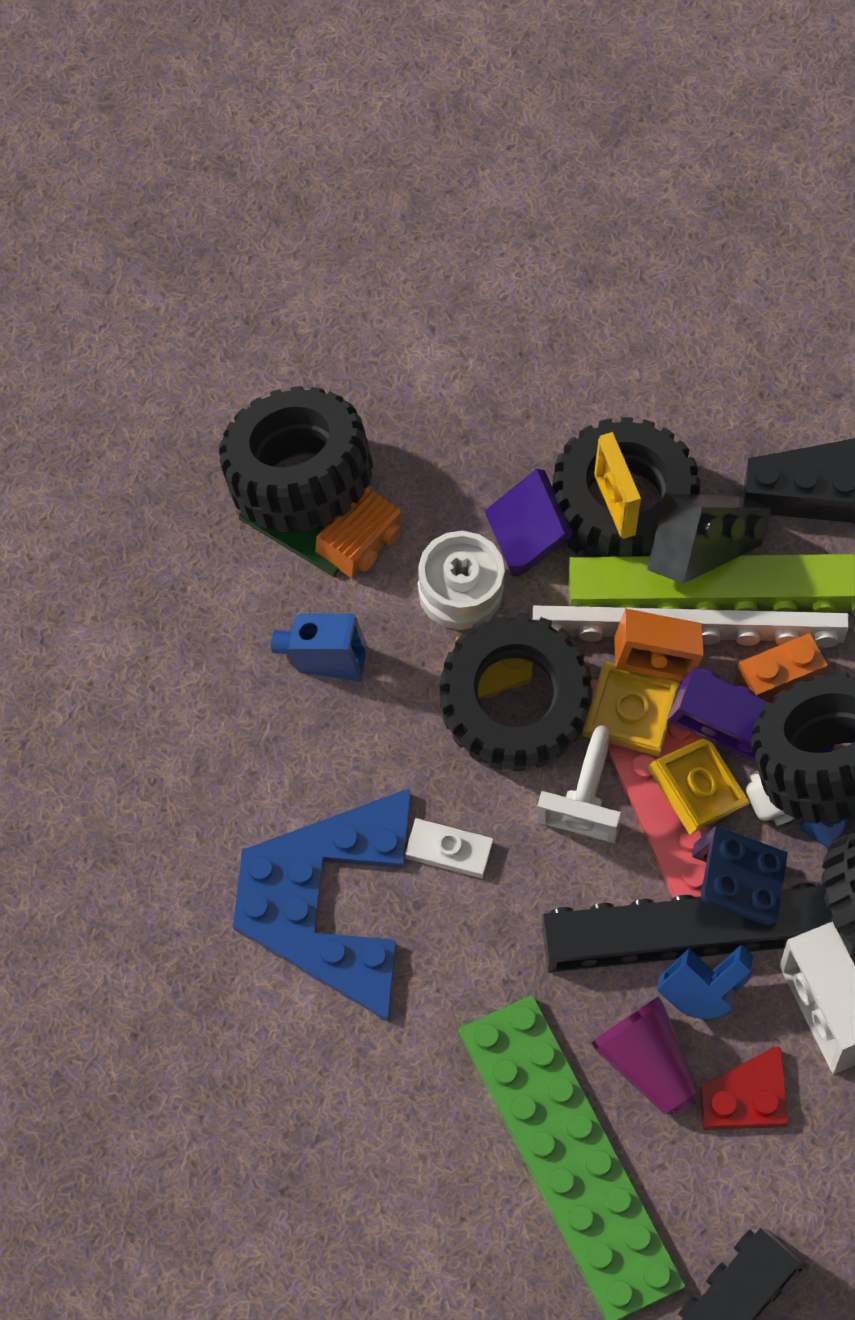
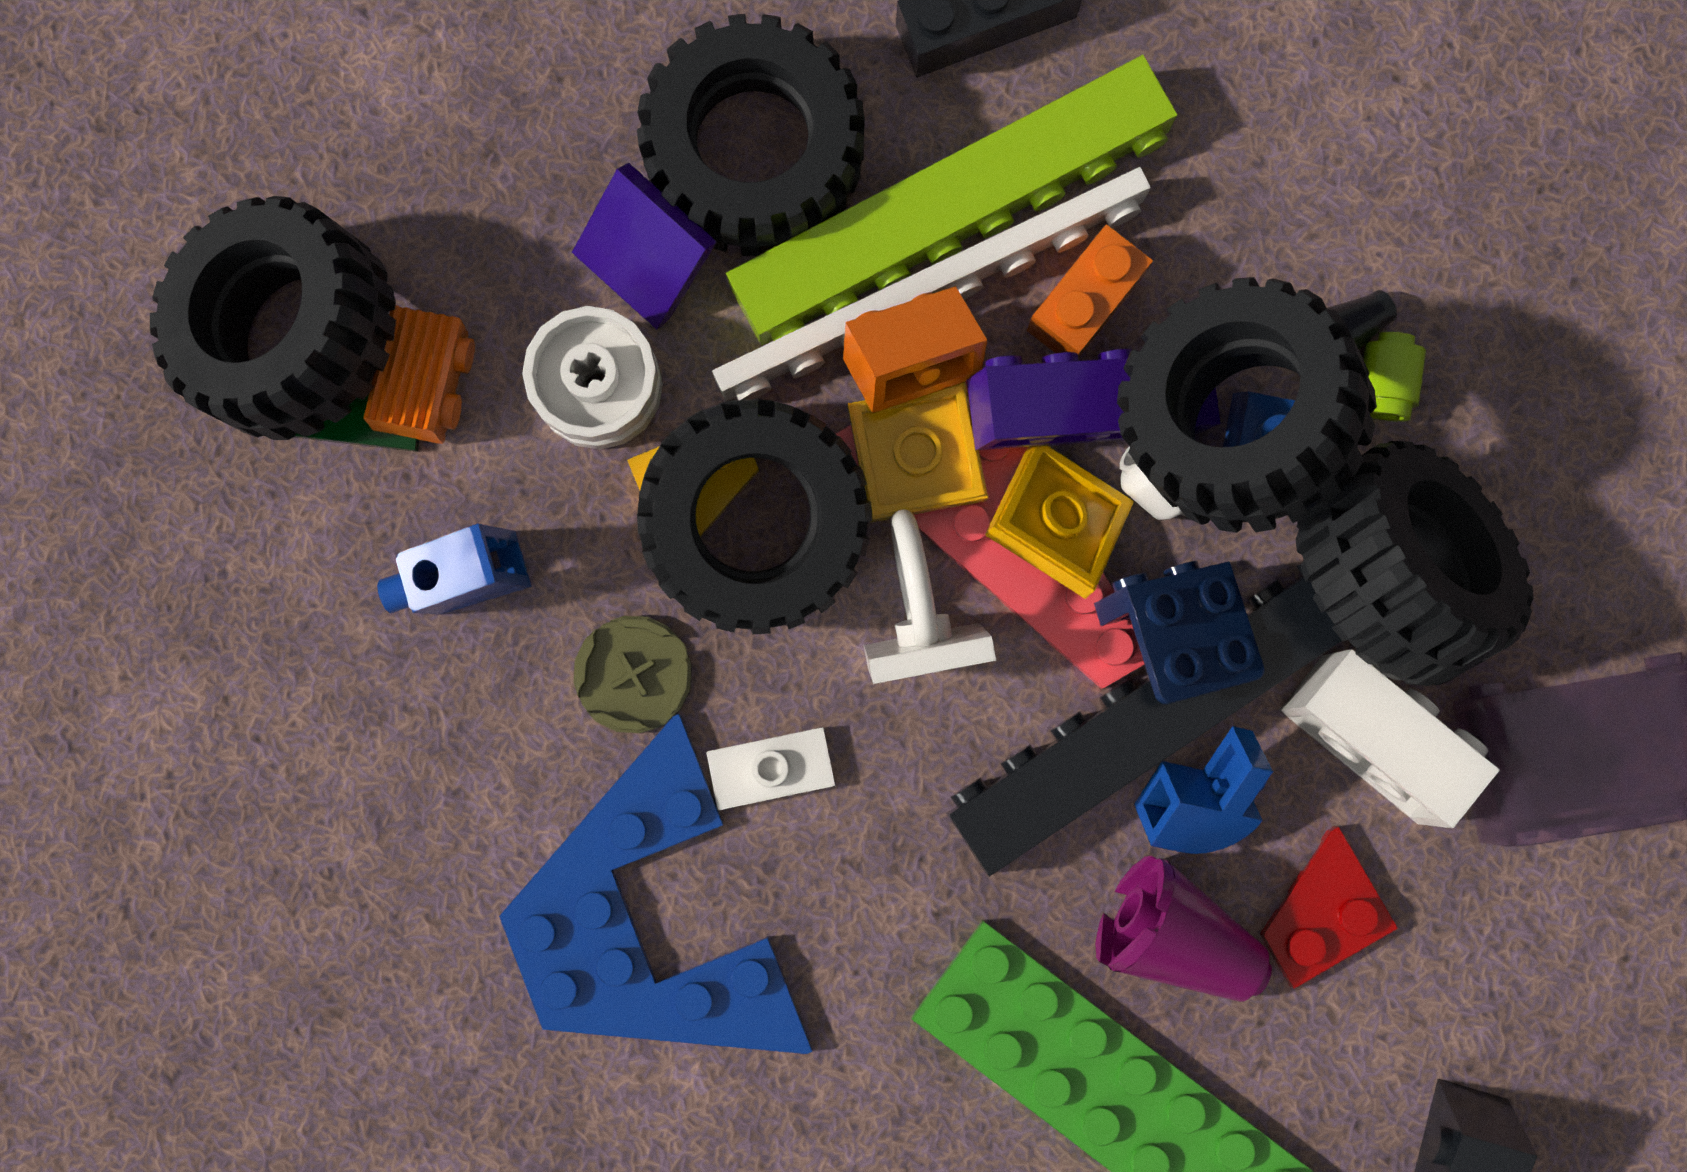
camera: 25 degrees left, 20 degrees up
yellow tile [594,432,641,539] -> none
black wedge [647,494,771,584] -> none
none -> olive tile [573,616,692,733]

